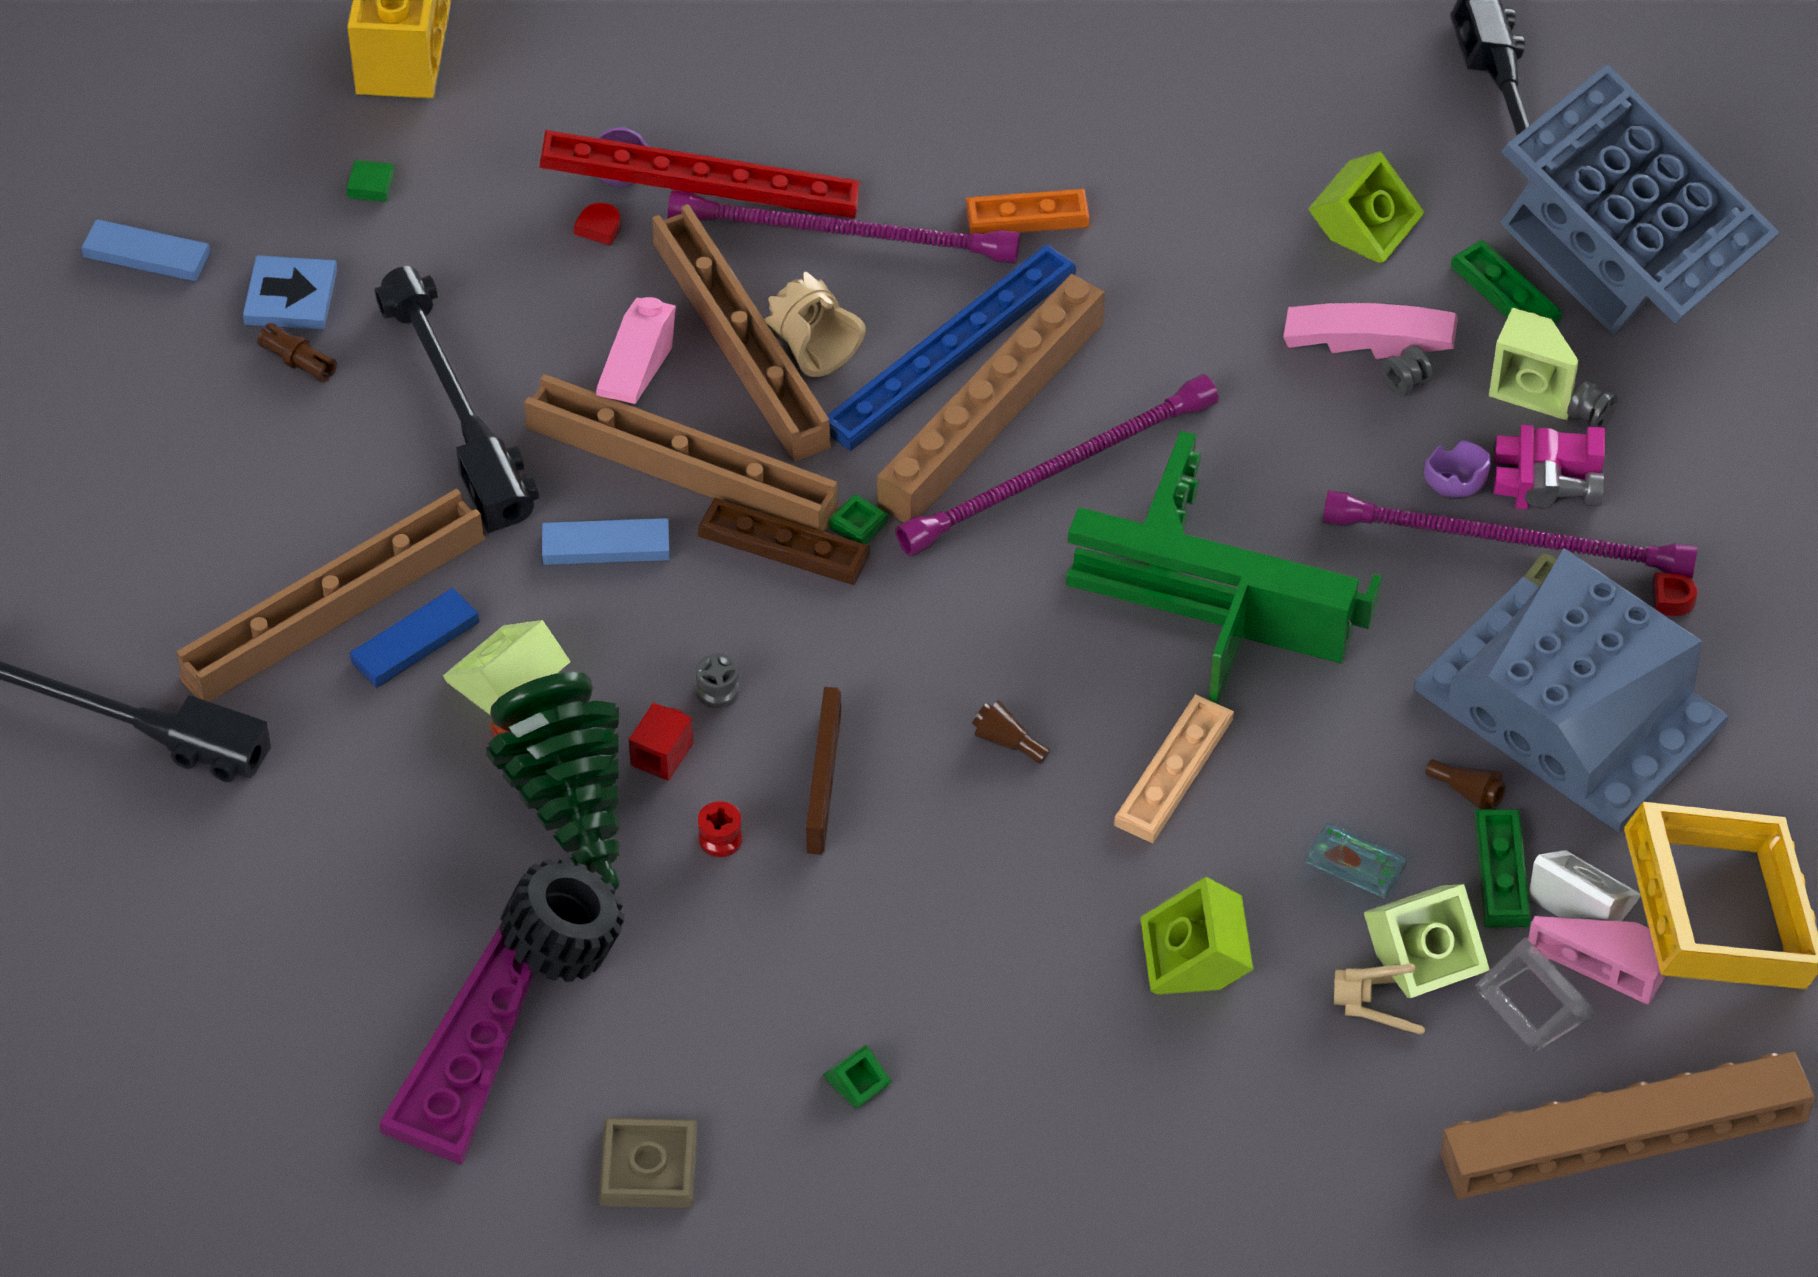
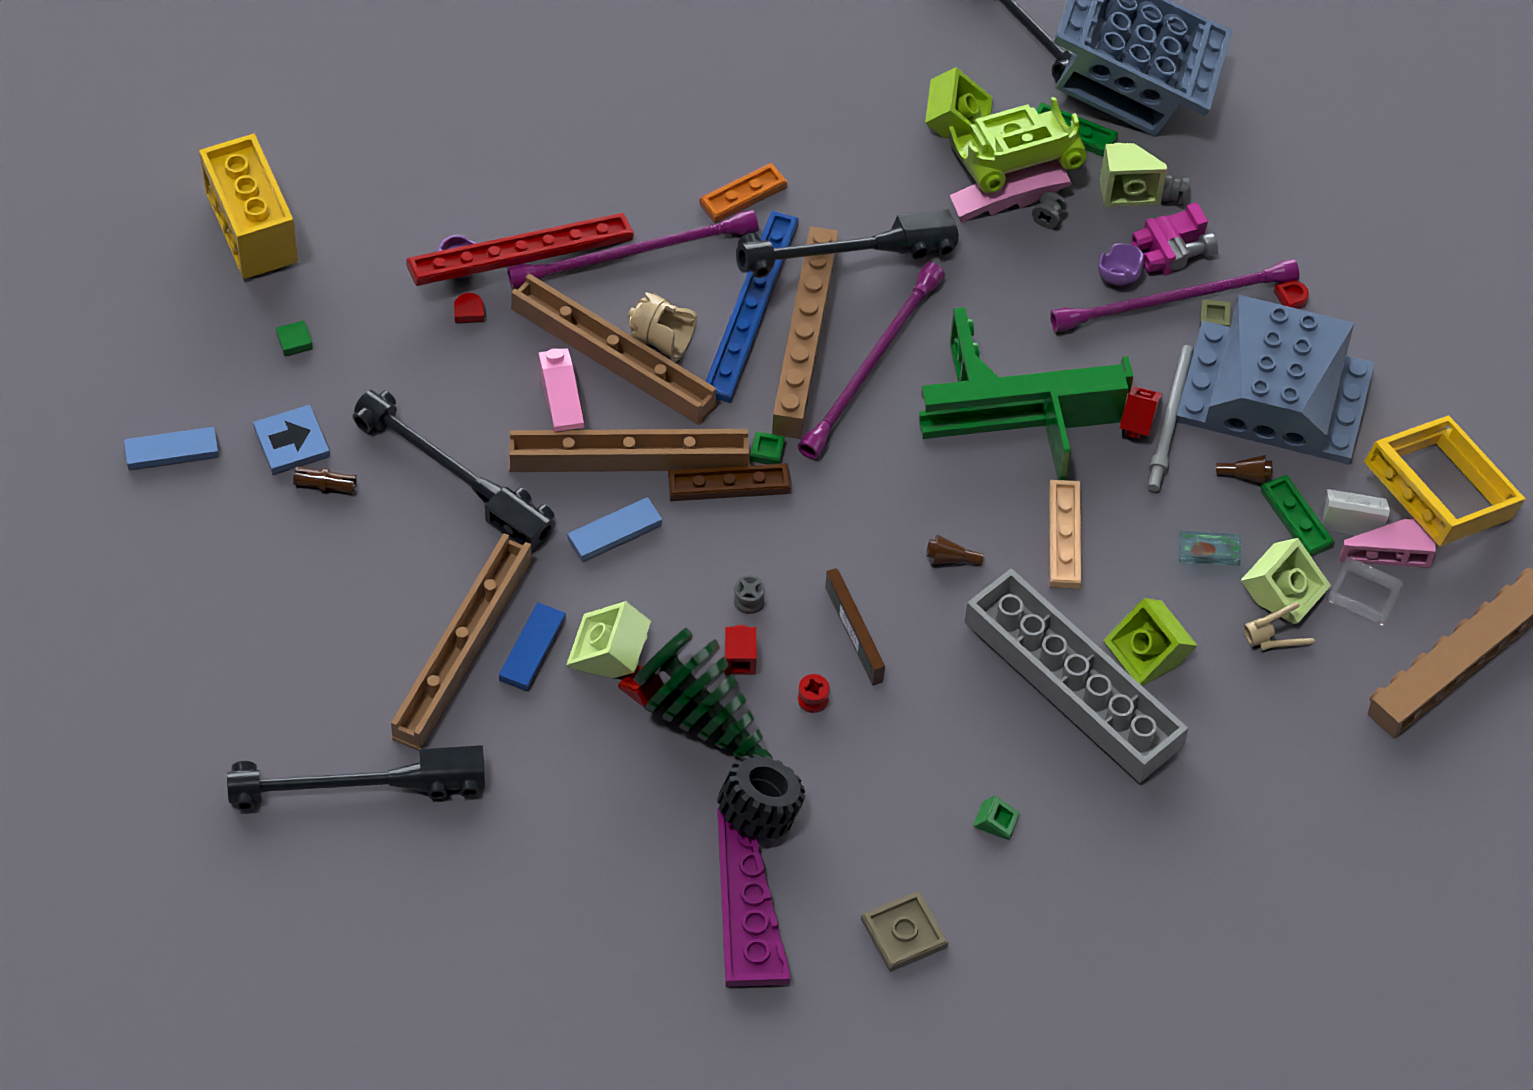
camera: 30 degrees left, 5 degrees up
none -> black bar [736,209,959,278]
none -> lime piece [949,97,1087,193]
none -> light grey brick [964,568,1188,783]
none -> red slope [1119,386,1163,438]
none -> light grey bar [1147,345,1194,492]

